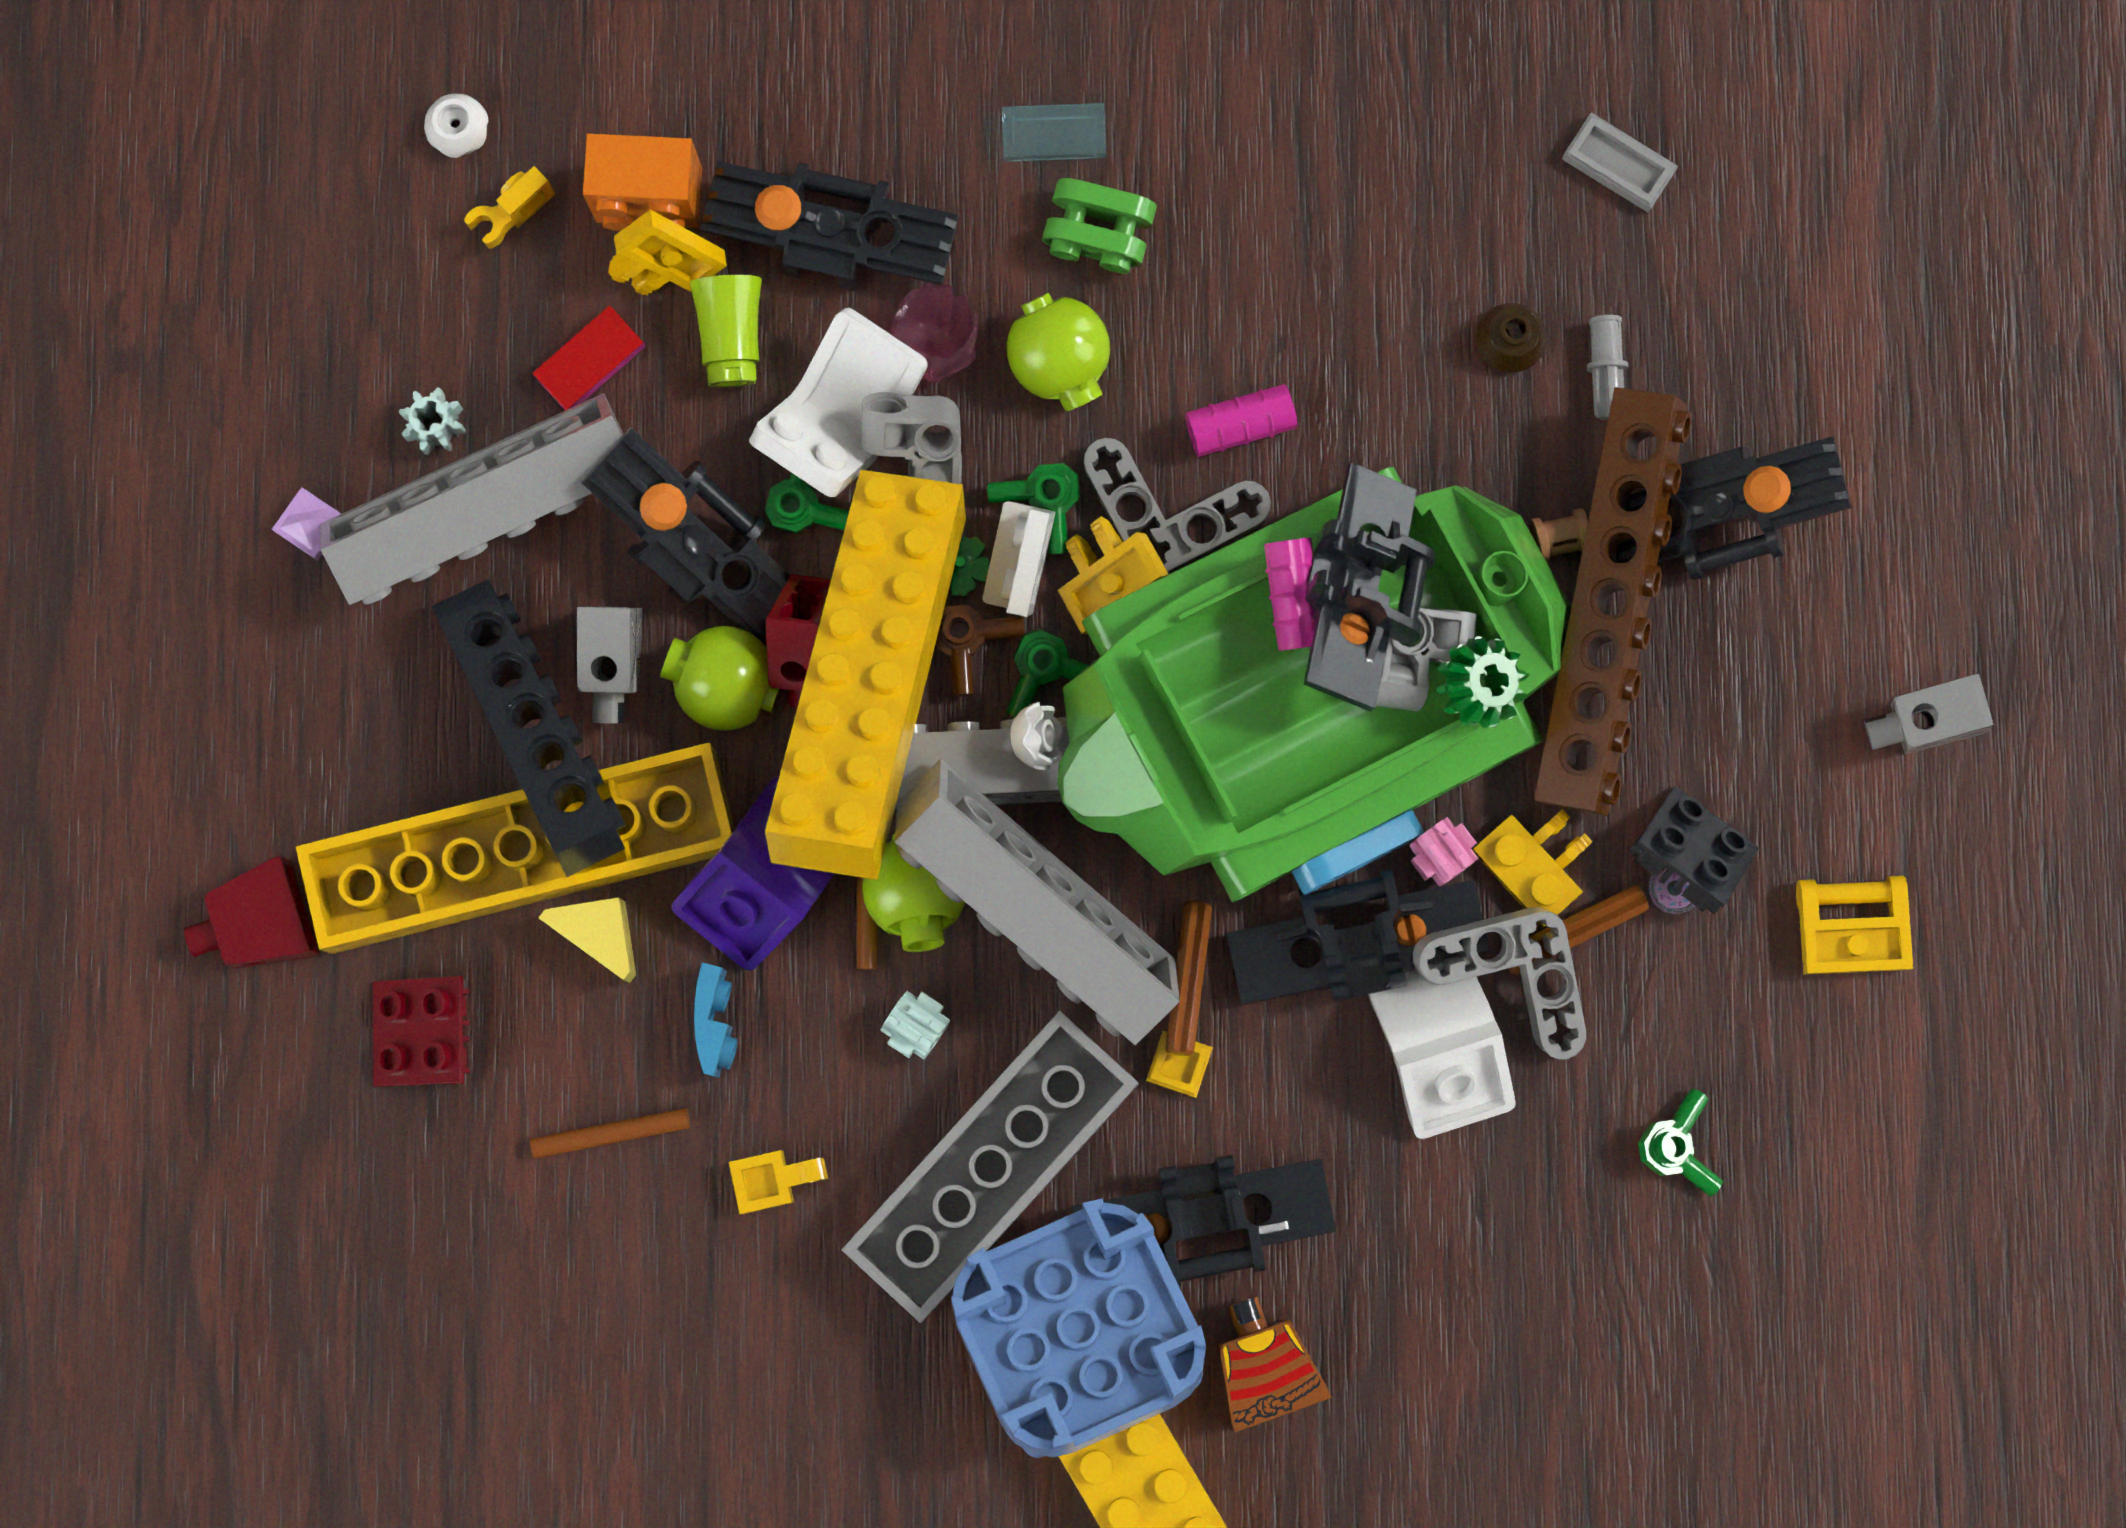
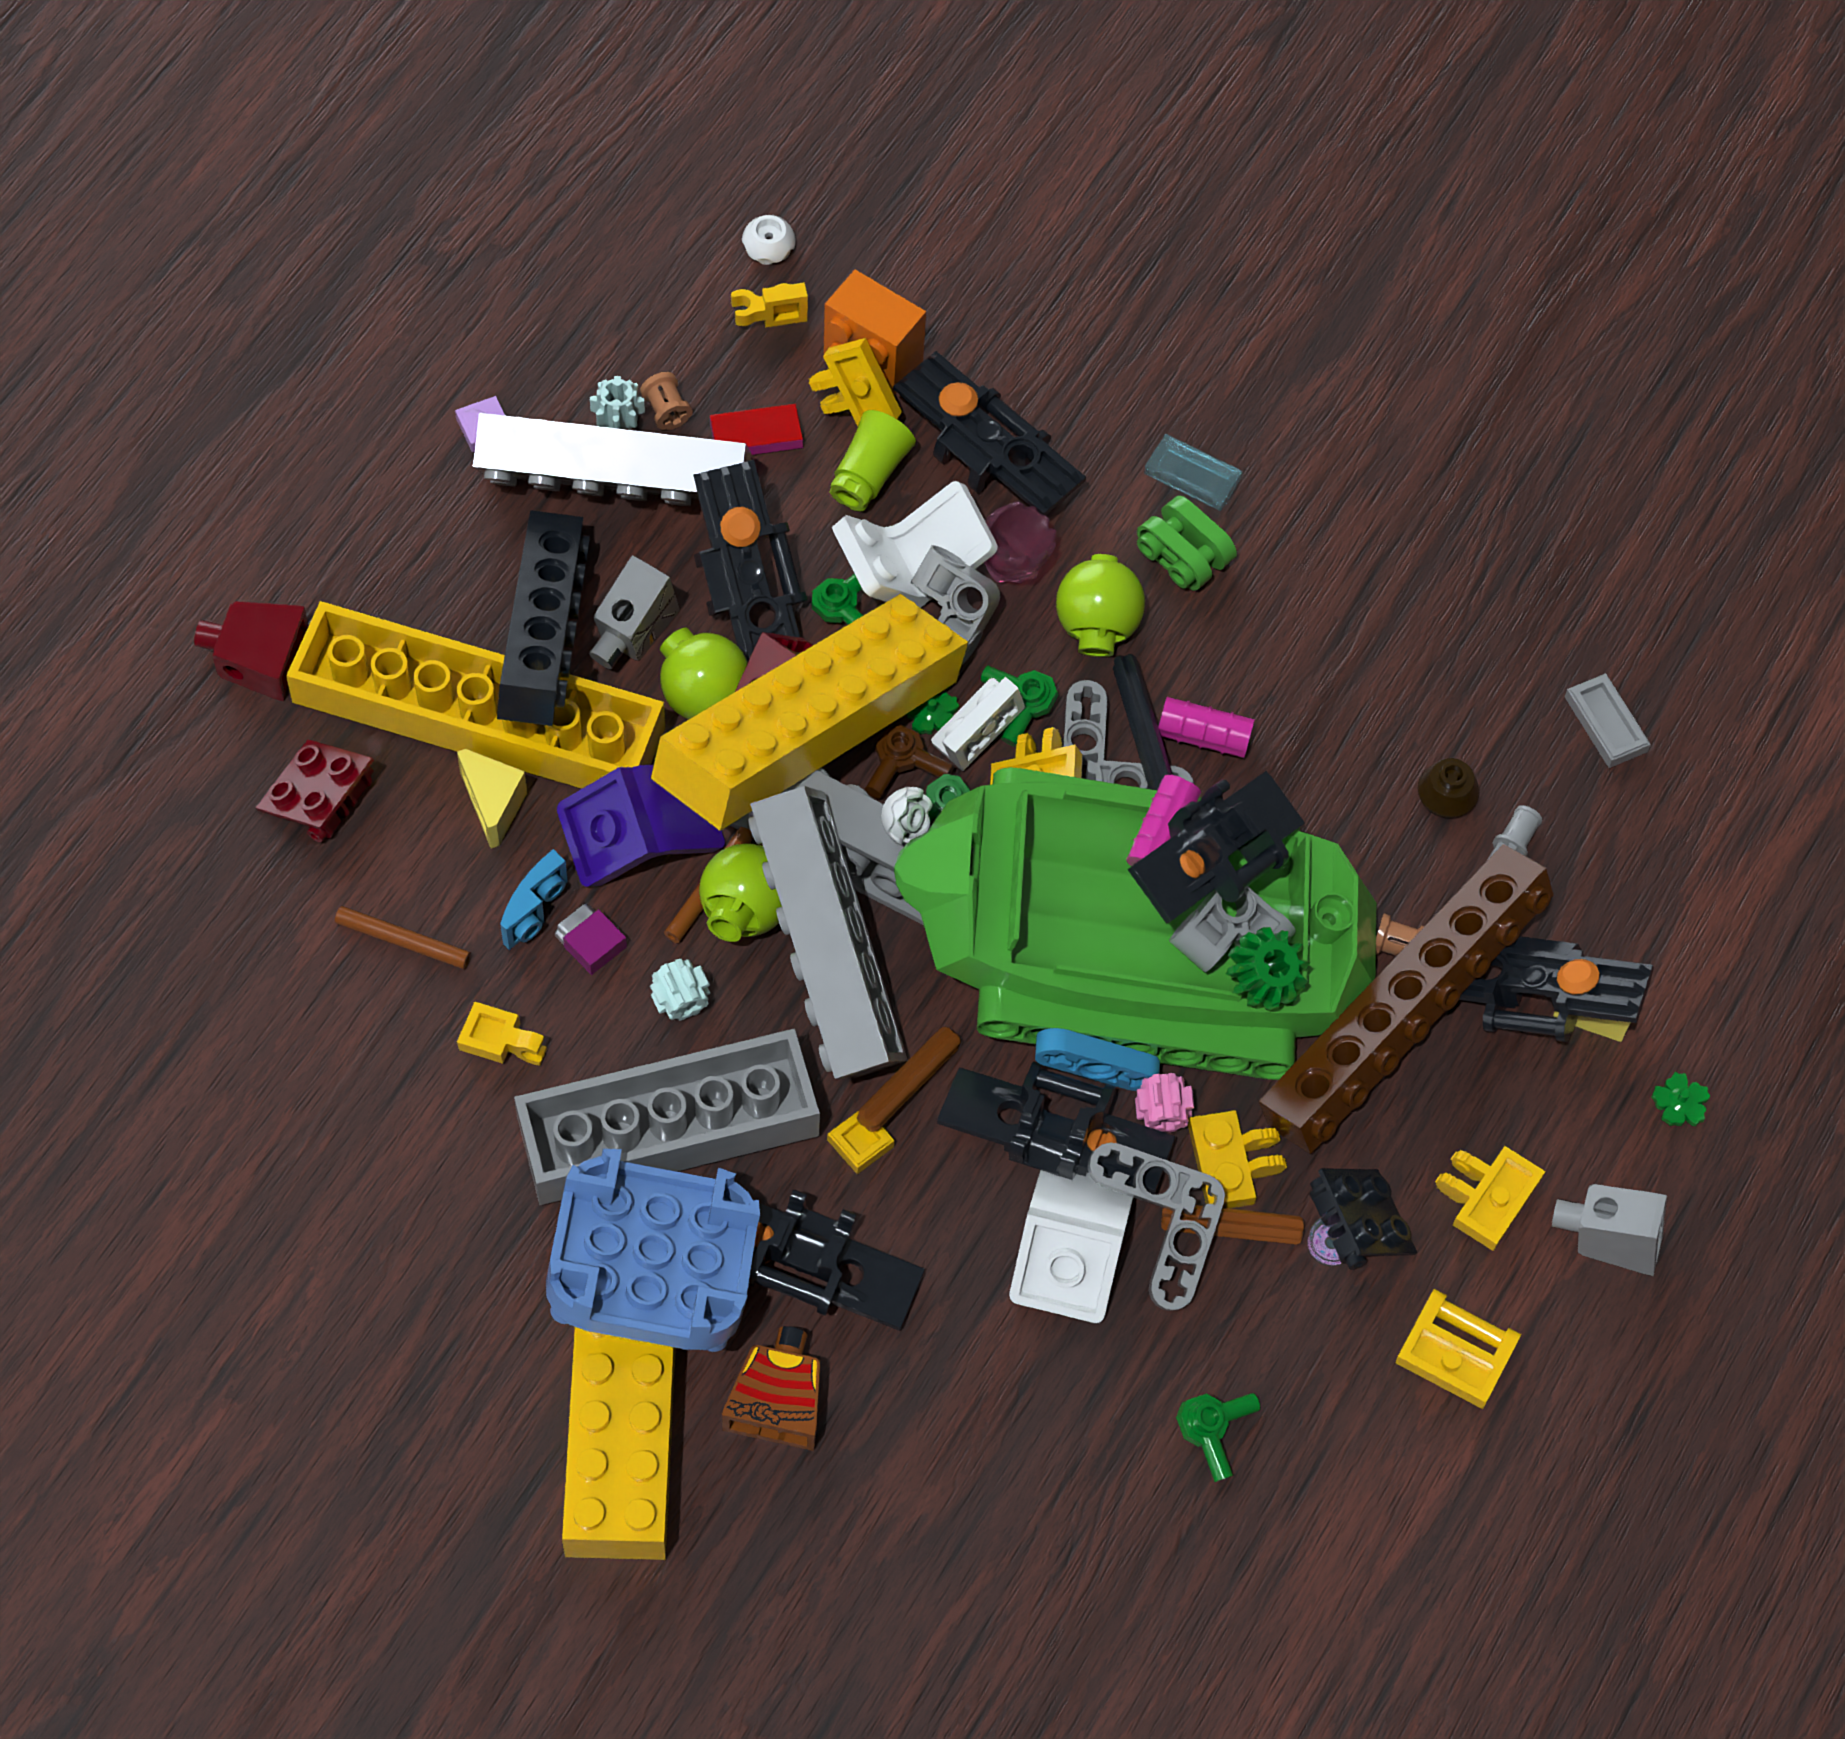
camera: 25 degrees right, 20 degrees down
none -> magenta piece [555,904,627,975]
none -> nougat bush [640,372,693,430]
none -> black axle [1113,654,1173,790]
none -> yellow hinge [1435,1146,1546,1251]
none -> green plant [1651,1072,1710,1126]

